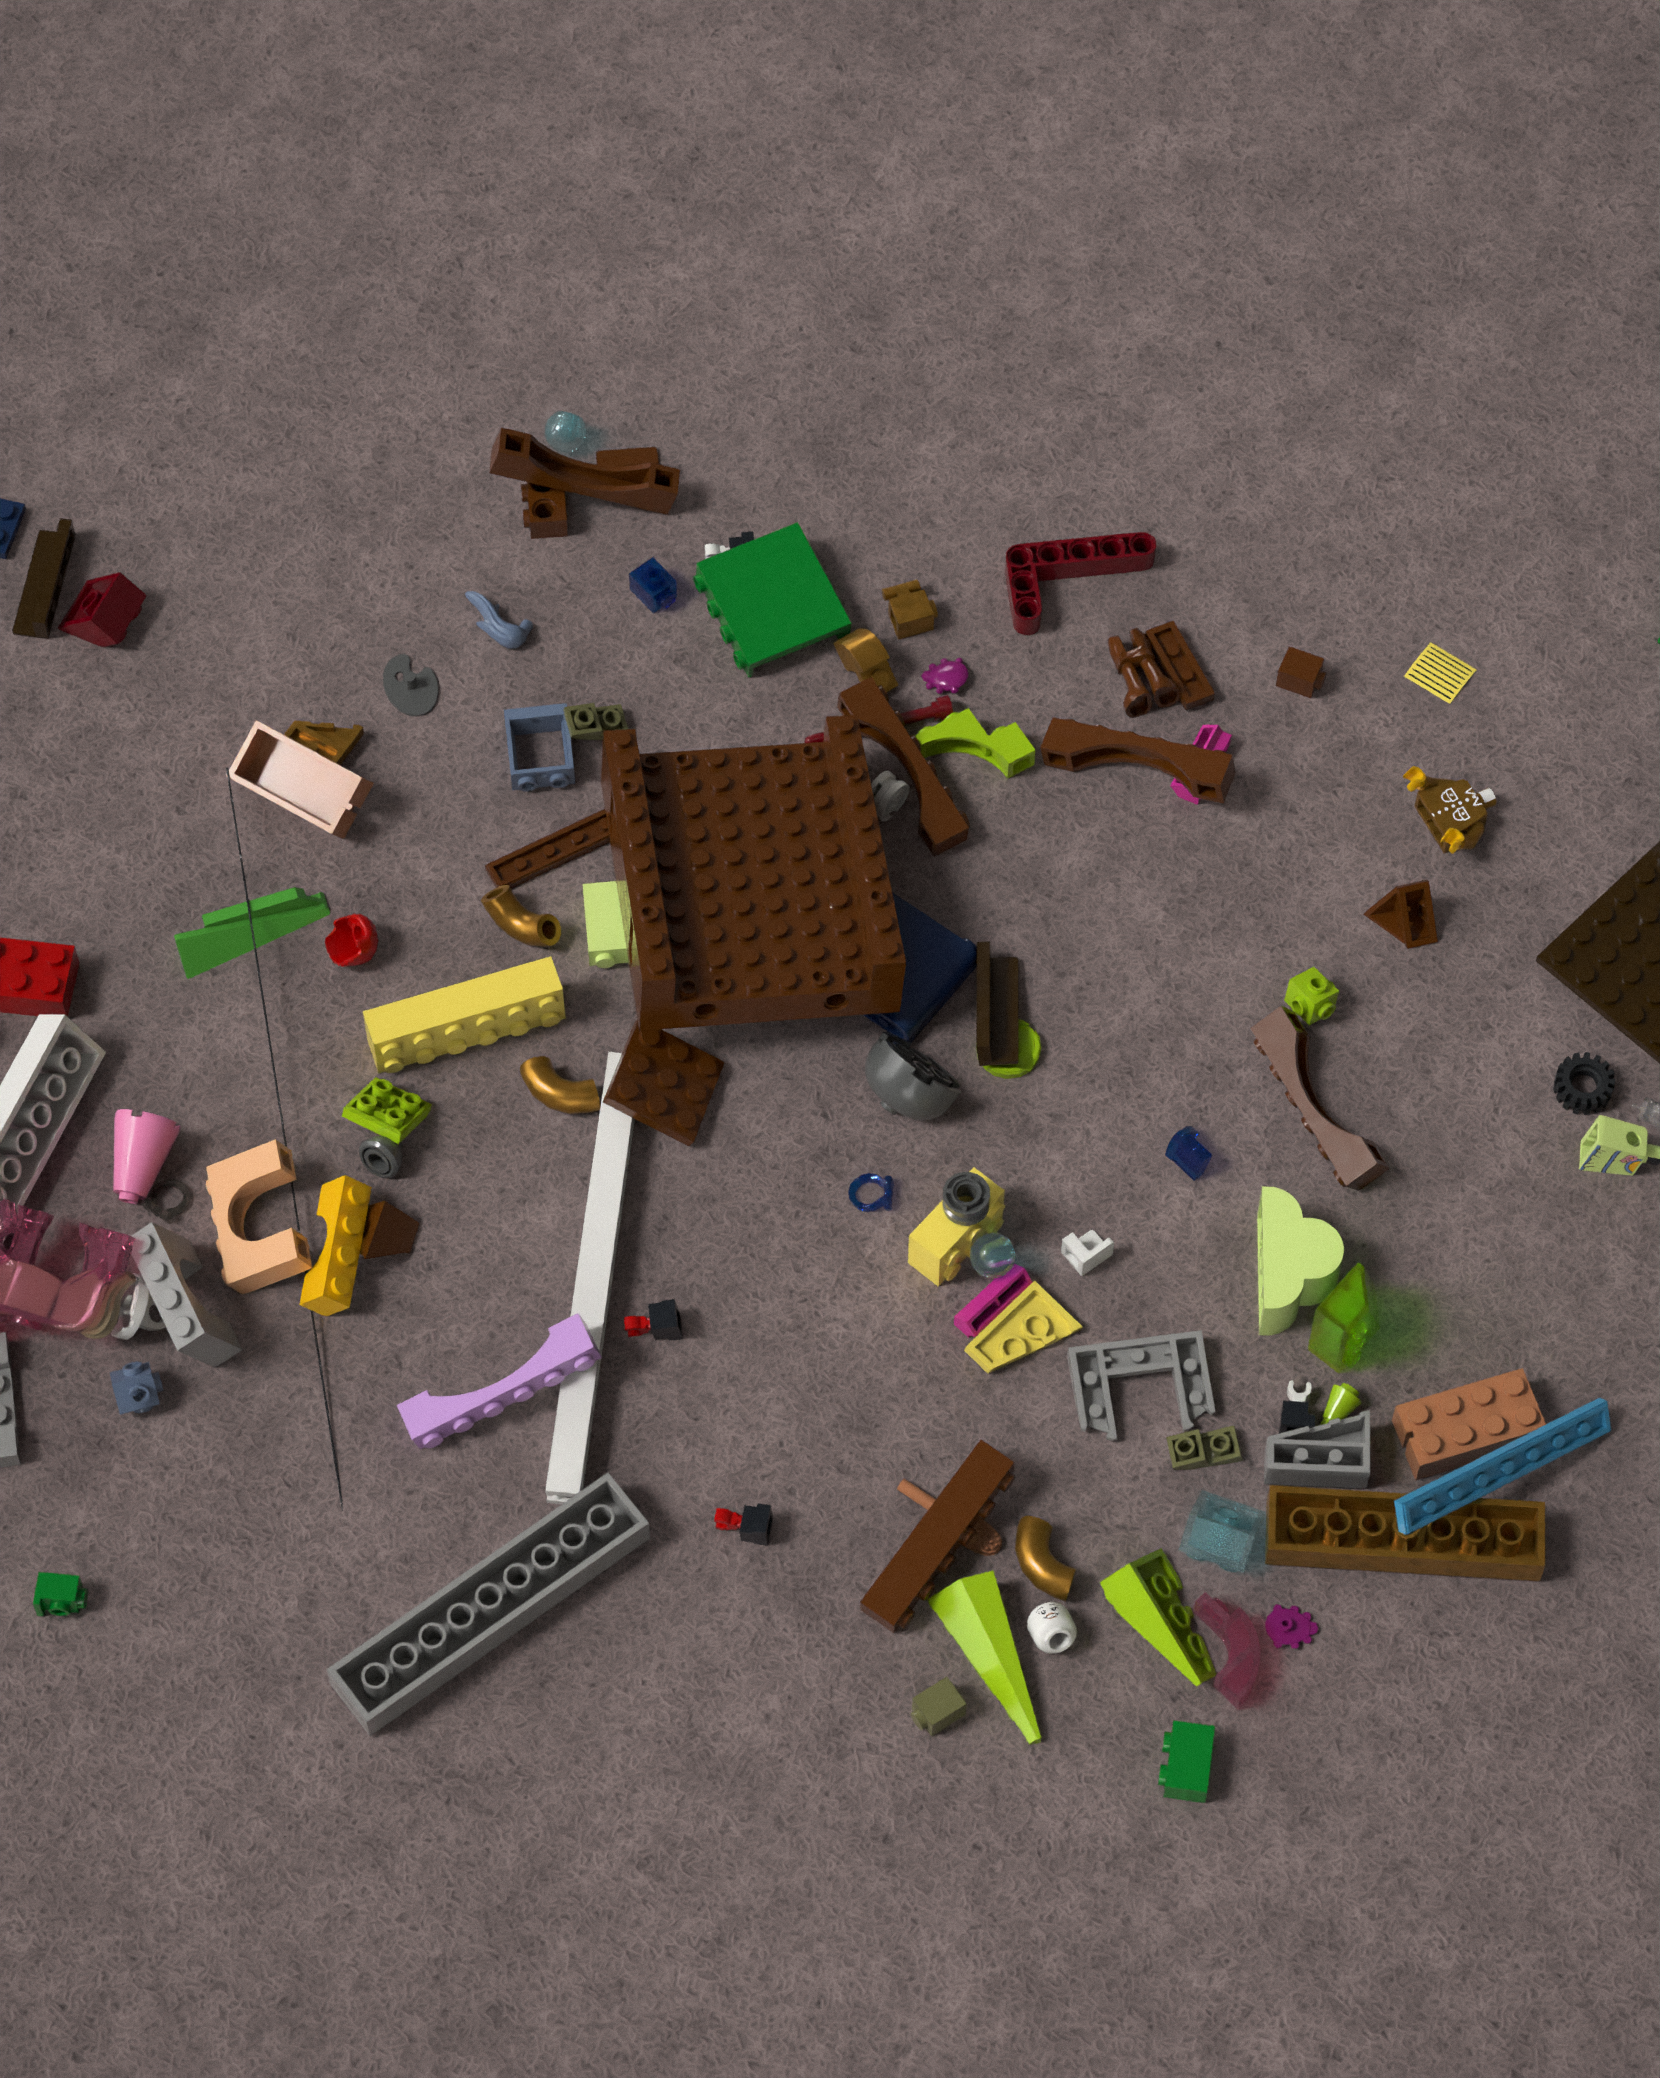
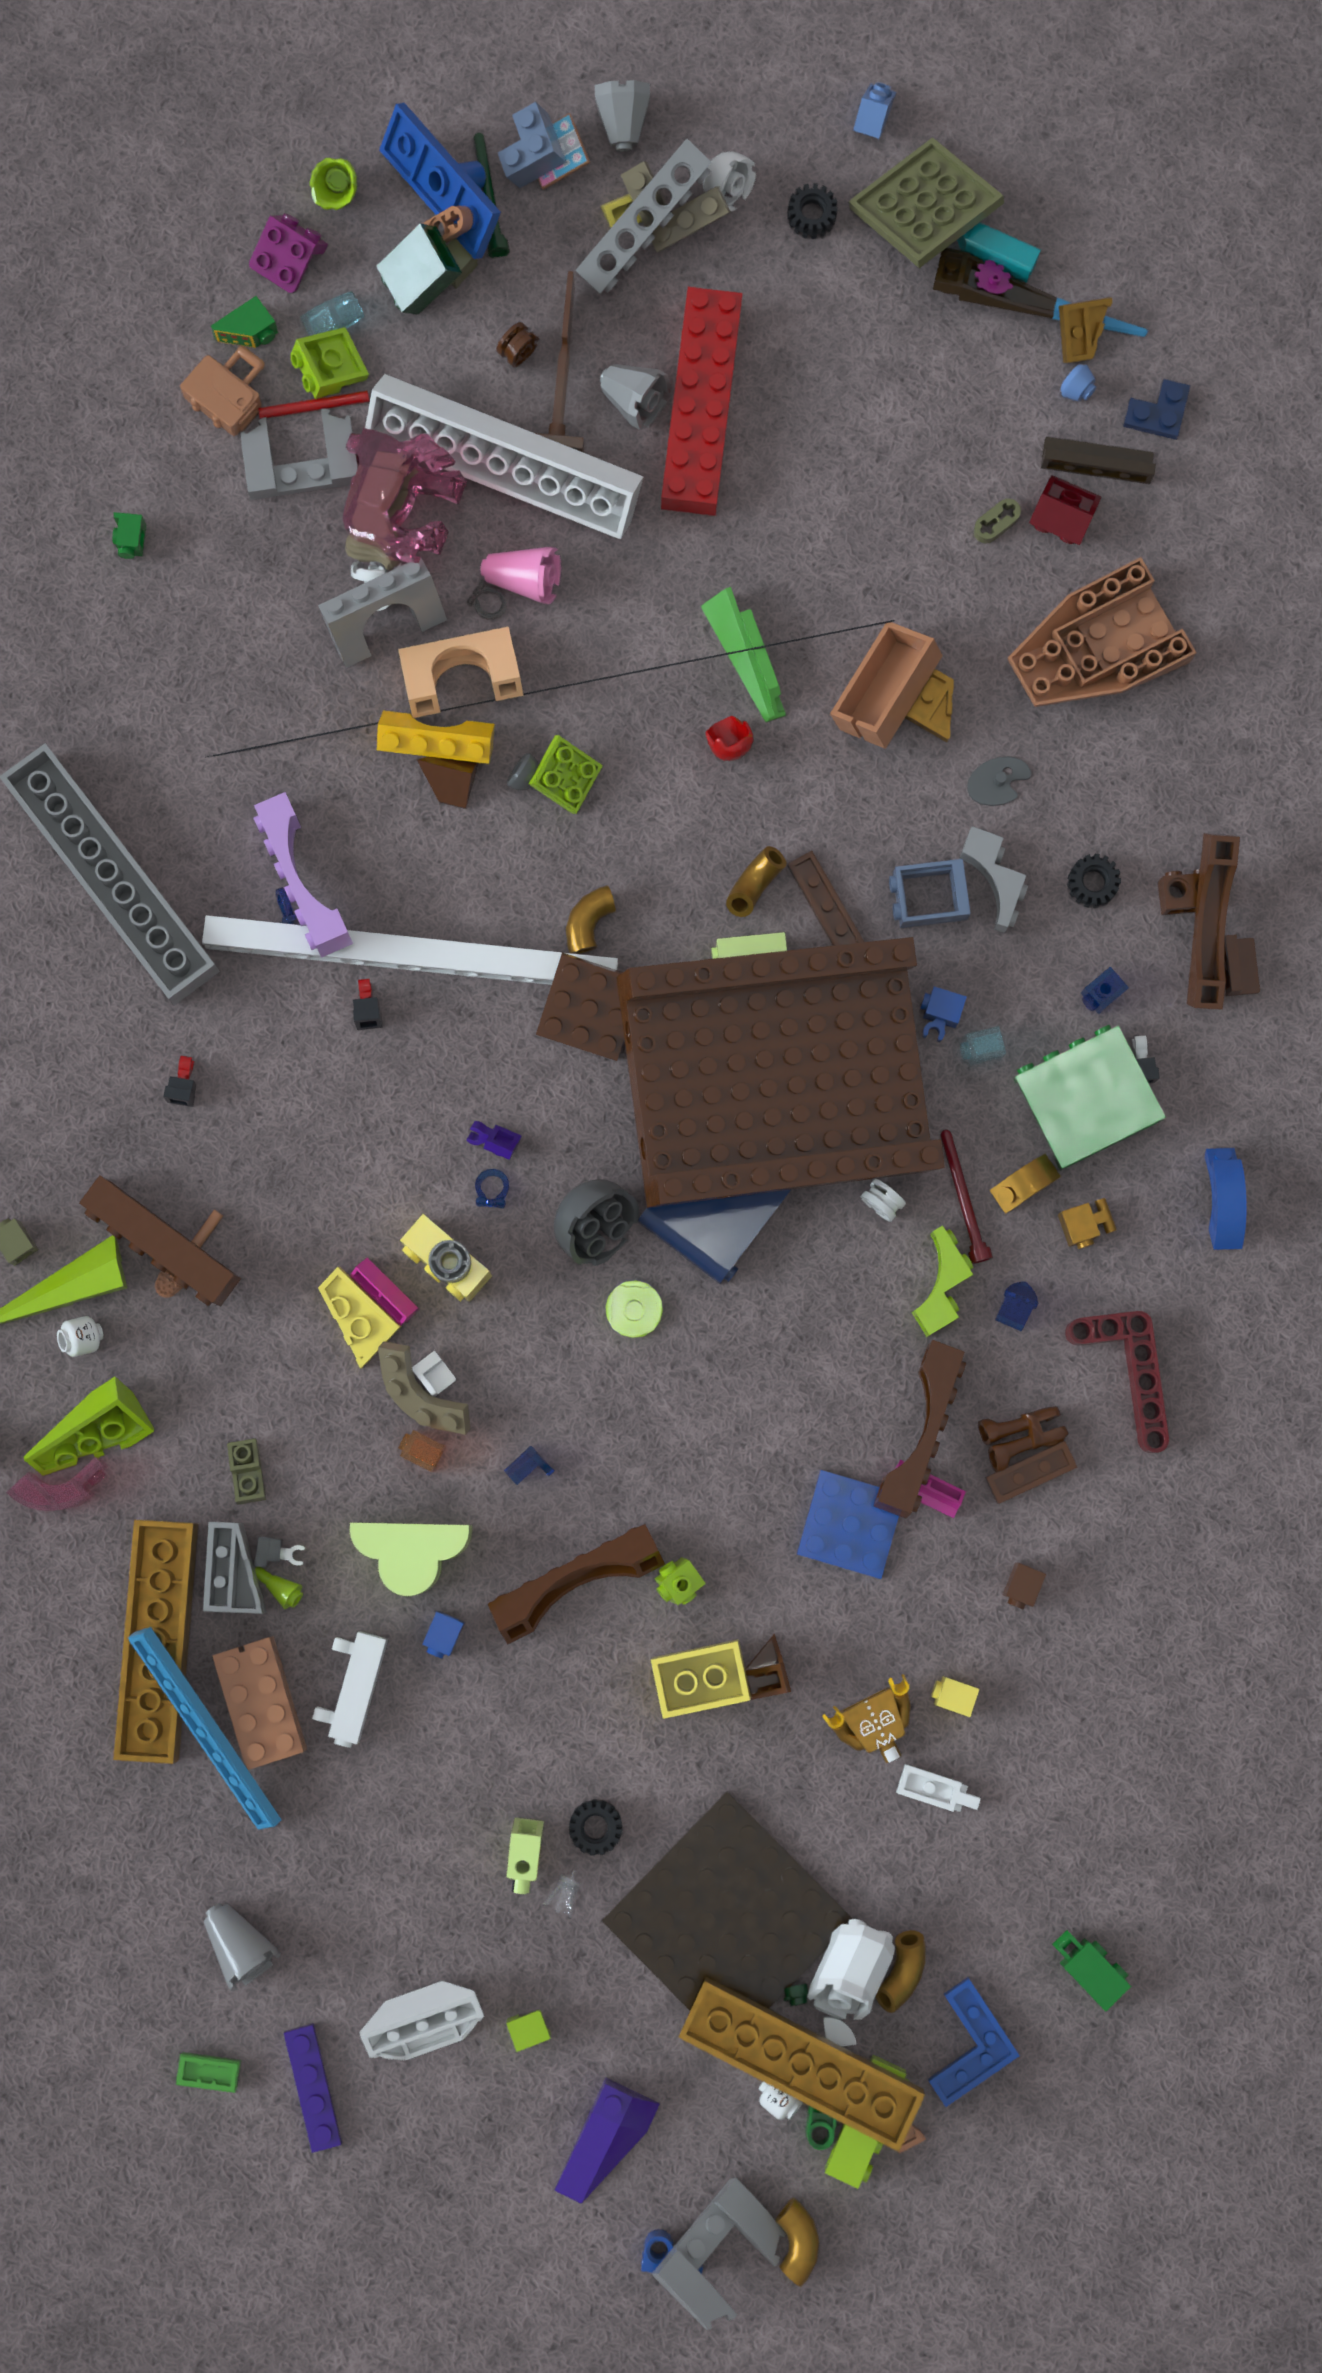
camera: 85 degrees right, 20 degrees up
sand blue brick [110,1362,164,1415] -> none
light yellow brick [363,956,566,1074] -> none
sand blue piece [465,591,533,649] -> none
clear light blue piece [544,411,587,453] -> none
olive slope [563,703,628,740] -> none
reddish brown arch [837,677,970,857] -> none
magenta piece [921,657,969,694] -> none
clear light blue piece [969,1232,1016,1279] -> none
dark brown panel [976,941,1019,1066] -> none
pearl gold cylinder [1015,1516,1076,1602] -> none
light grey wedge [1067,1330,1215,1441] -> none
clear light blue slope [1179,1490,1266,1573] -> none
magenta piece [1265,1604,1319,1649] -> none
clear neon green wedge [1307,1262,1380,1373] -> none
light yellow sticker [1404,643,1476,704] -> none
none -> clear blue piece [275,887,297,924]
none -> white brick [312,1631,388,1748]
none -> dark tan plate [378,1341,471,1435]
none -> clear orange brick [398,1430,446,1472]
none -> blue brick [422,1611,465,1659]
none -> dark purple plate [466,1121,522,1160]
none -> light yellow brick [651,1639,751,1719]
none -> blue plate [797,1470,899,1579]
none -> white hinge [896,1764,981,1812]
none -> blue brick [920,986,966,1042]
none -> light yellow brick [931,1676,979,1717]
none -> light grey arch [959,826,1028,933]
none -> clear light blue brick [960,1026,1006,1066]
none -> olive beam [973,499,1021,543]
none -> clear blue tile [995,1282,1039,1332]
none -> nougat wedge [1007,557,1196,707]
none -> black tyre [1067,854,1121,908]
none -> blue arch [1205,1148,1247,1250]

